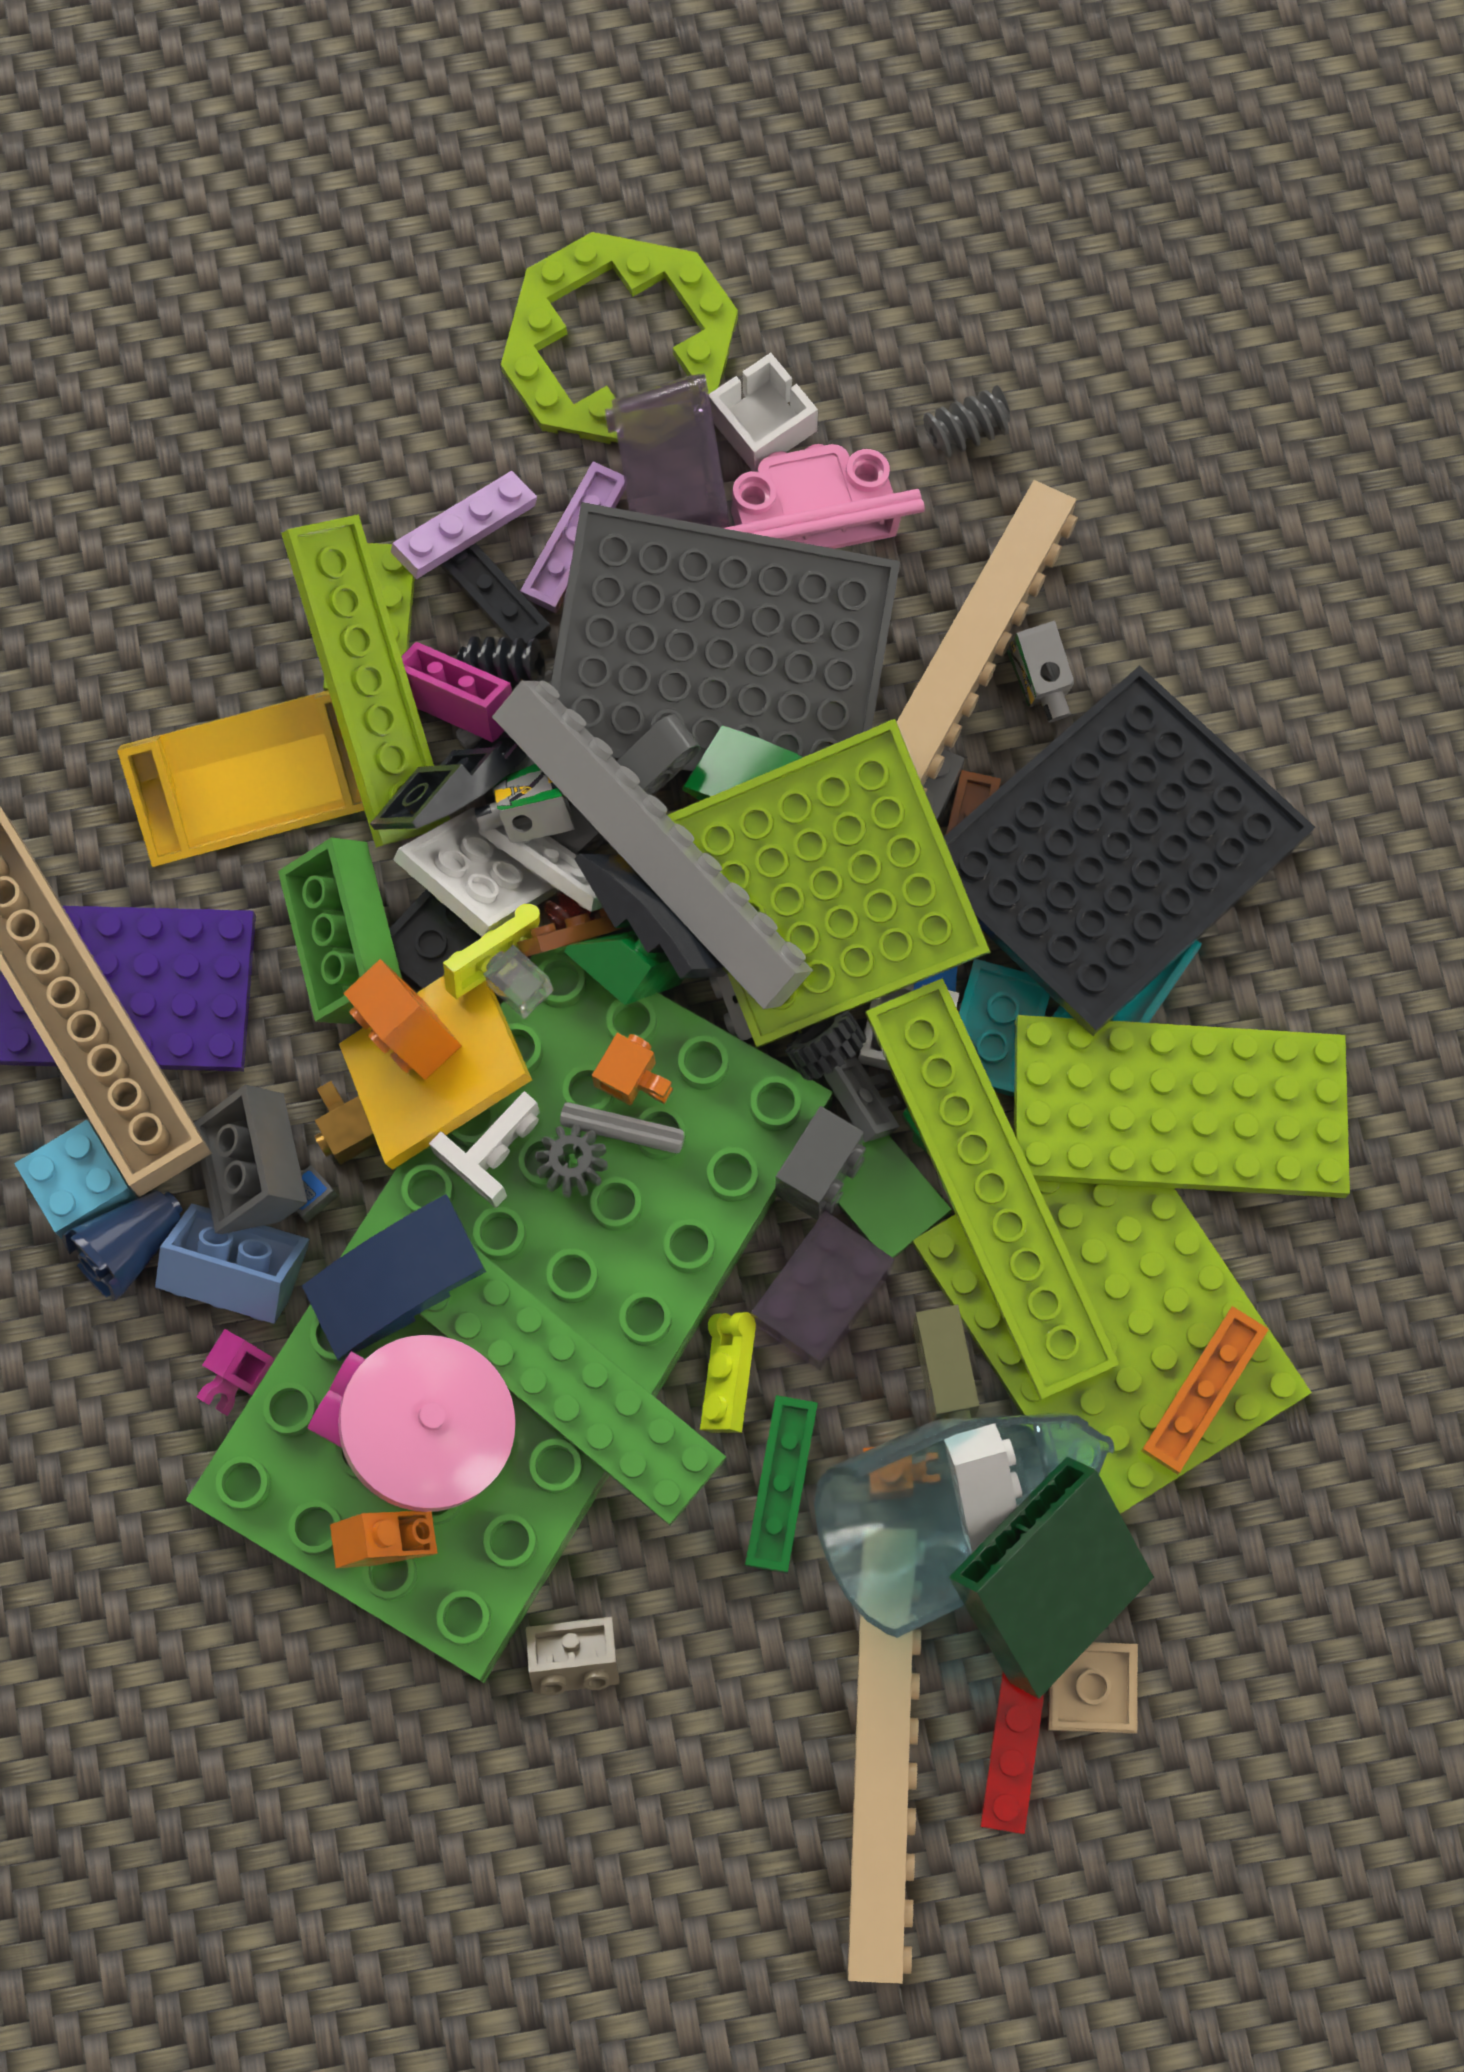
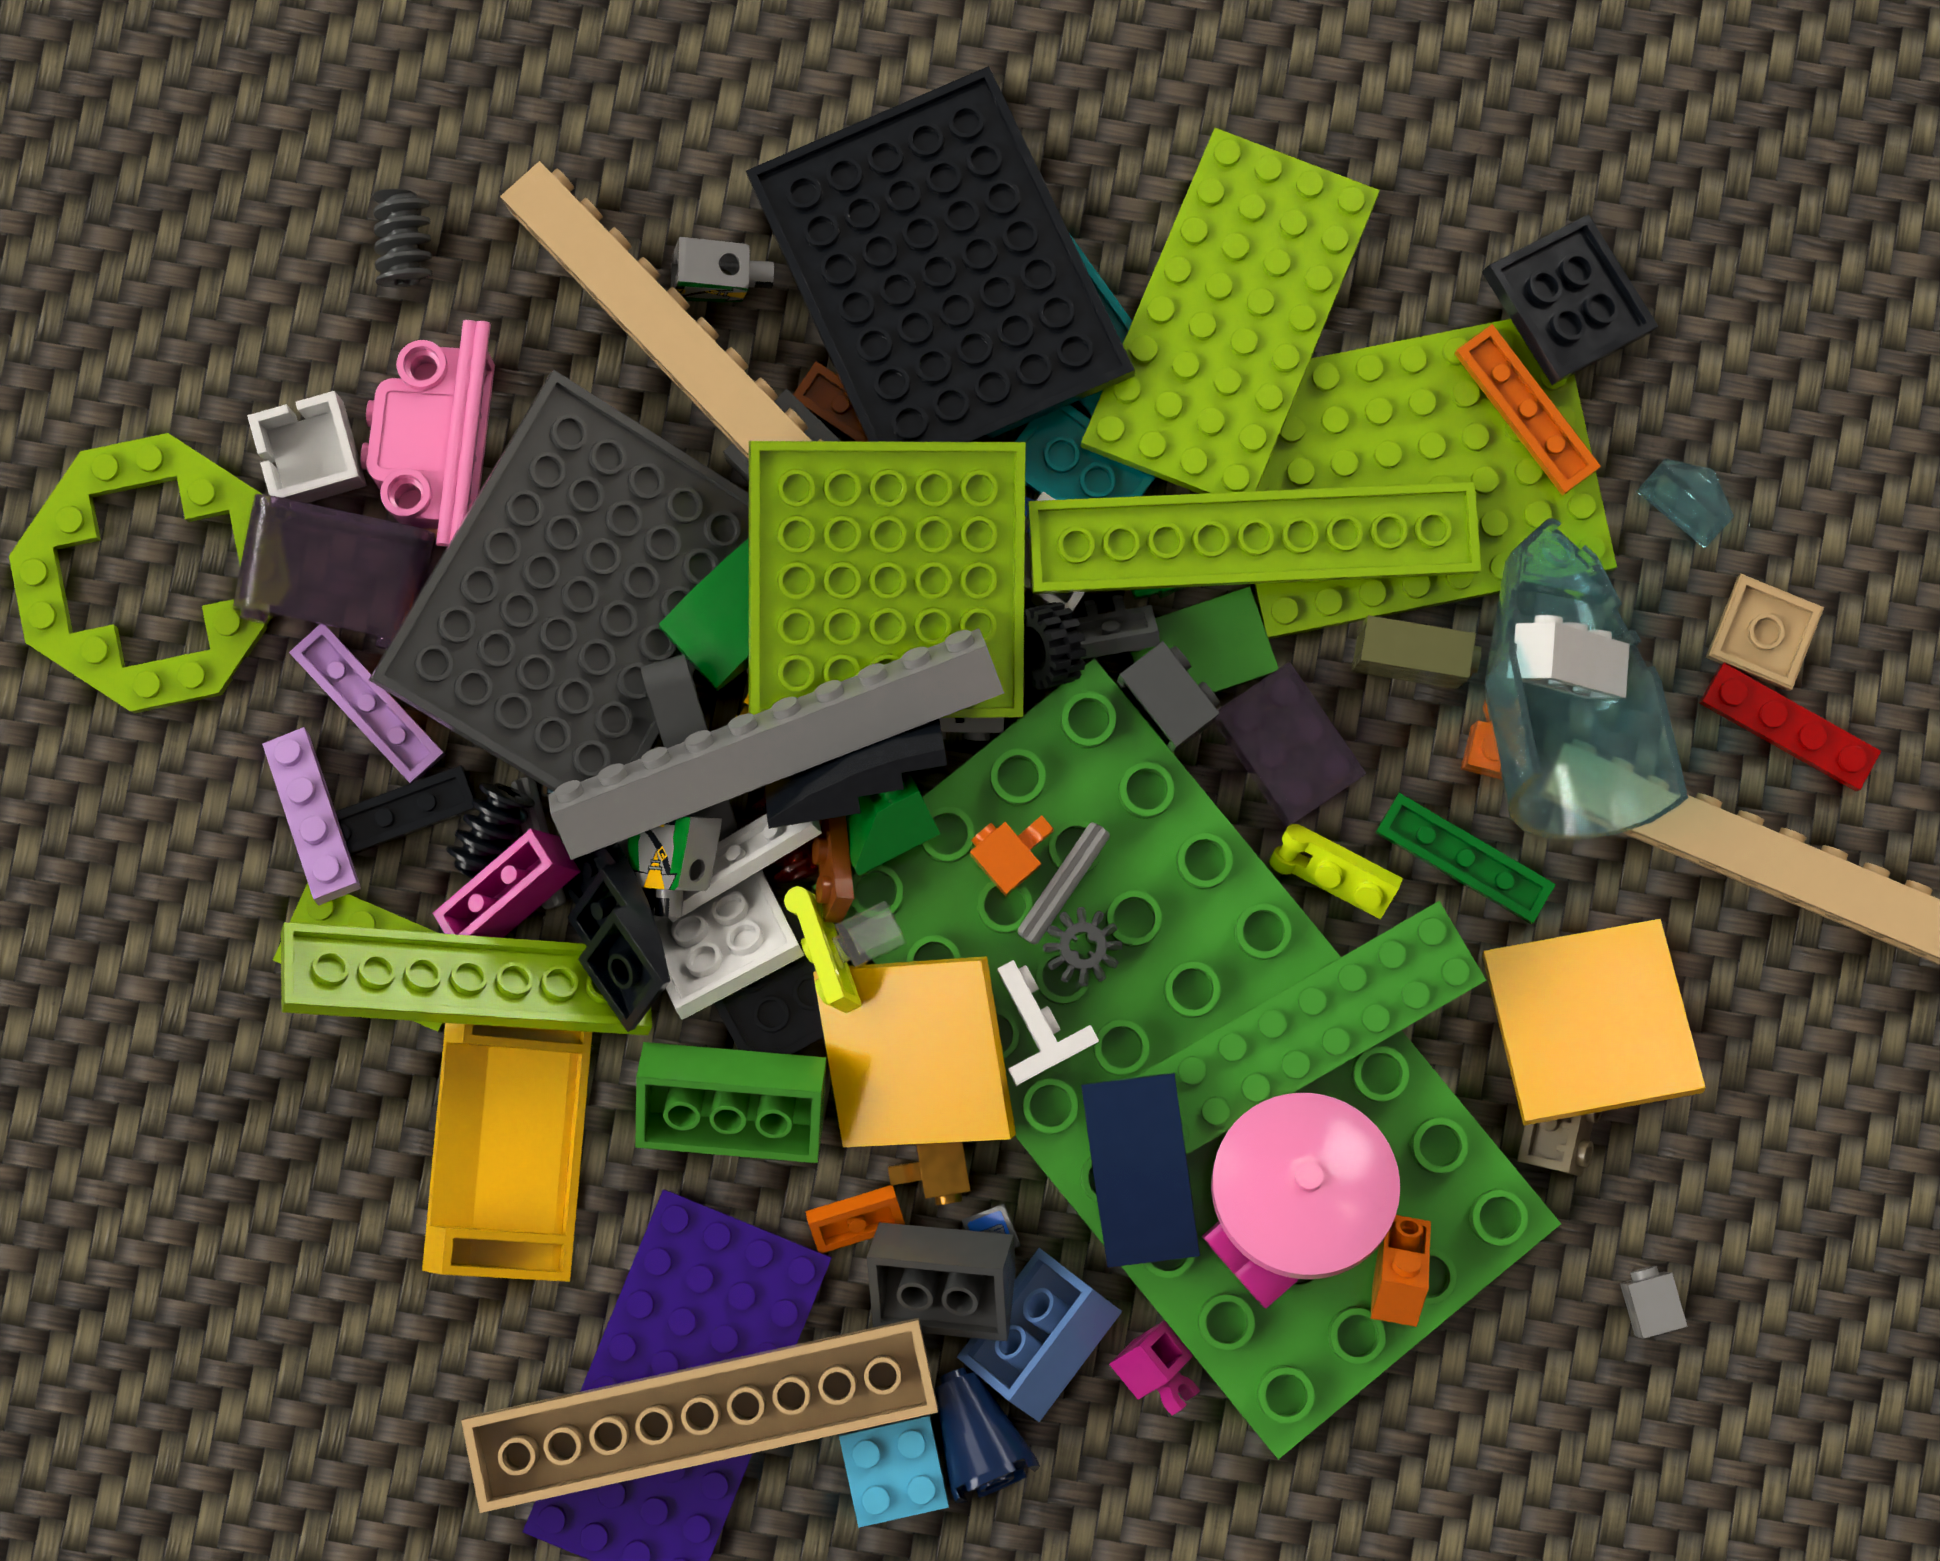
camera: 75 degrees left, 10 degrees up
orange brick [344,959,462,1080] -> none
dark green brick [948,1457,1154,1699] -> none
none -> orange plate [805,1185,905,1254]
none -> black plate [1482,214,1659,385]
none -> yellow tile [1482,919,1706,1126]
none -> light grey brick [1620,1266,1688,1339]
none -> clear light blue slope [1636,459,1734,548]

